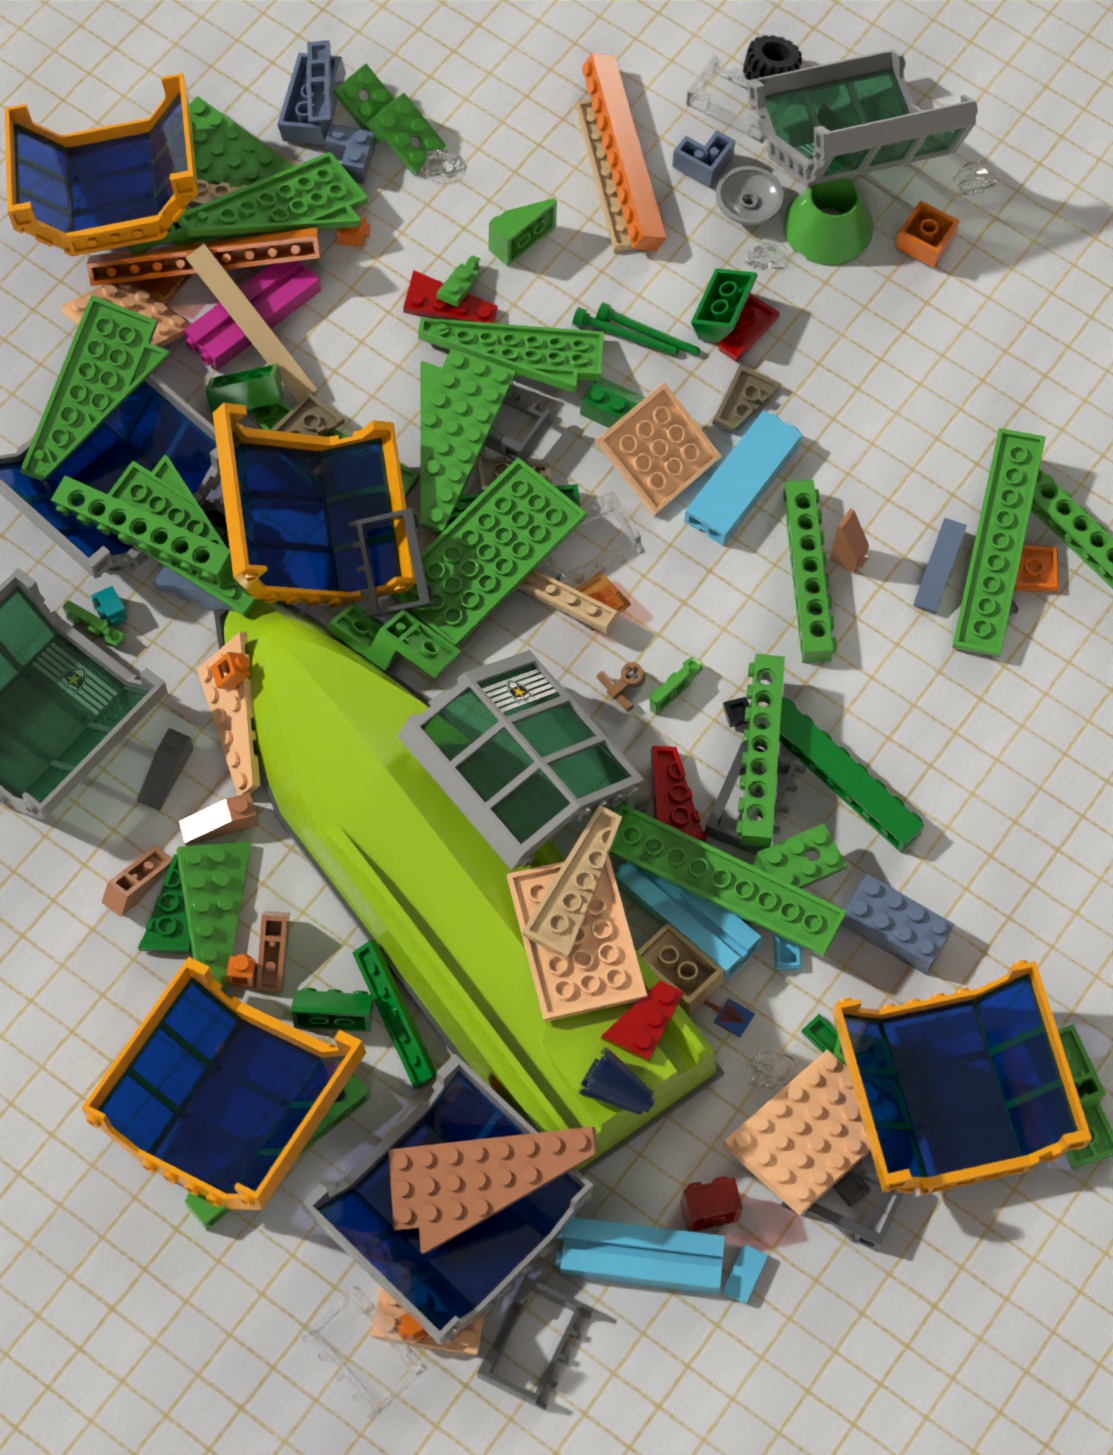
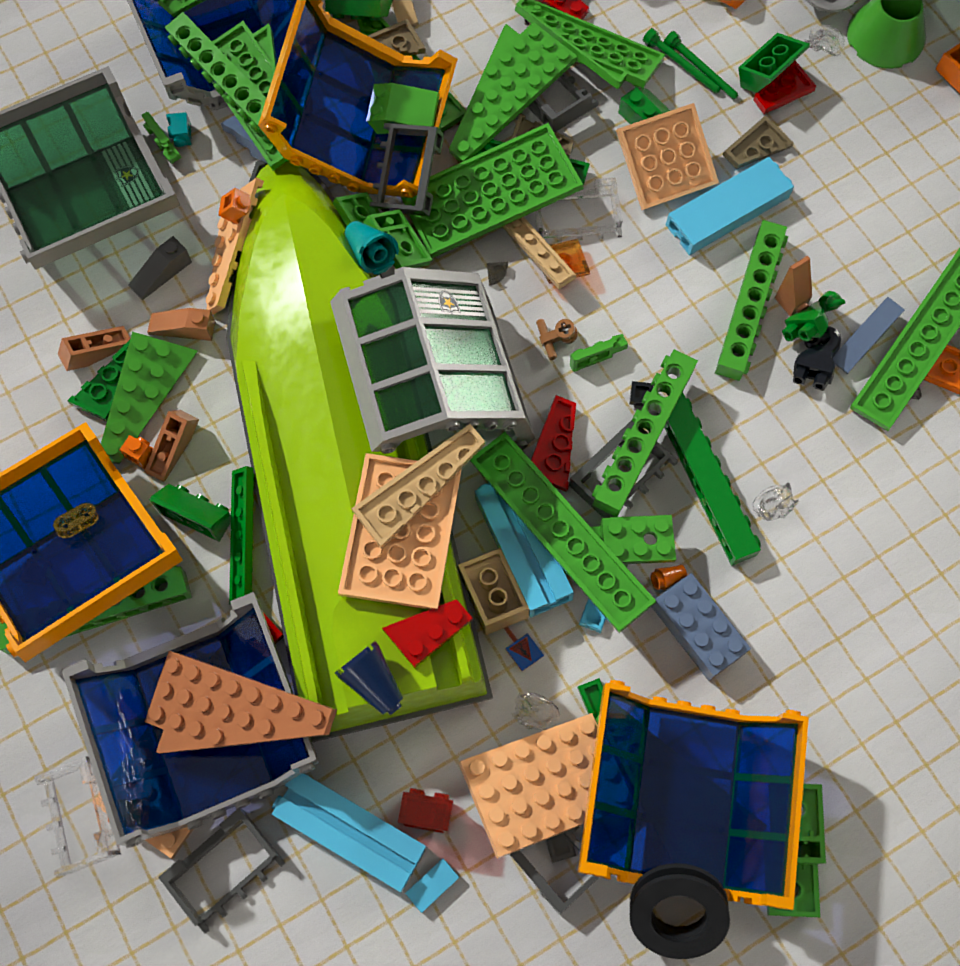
camera: 25 degrees right, 5 degrees up
none -> clear yellow beam [53,503,99,538]
none -> teal cone [345,221,399,275]
none -> bright green slope [366,83,440,134]
none -> clear smoke tile [487,262,508,285]
none -> black tyre [630,863,730,959]
none -> orange cone [650,564,687,590]
none -> clear hat [753,482,799,521]
none -> green hips [782,291,846,341]
none -> black hips [793,326,841,391]

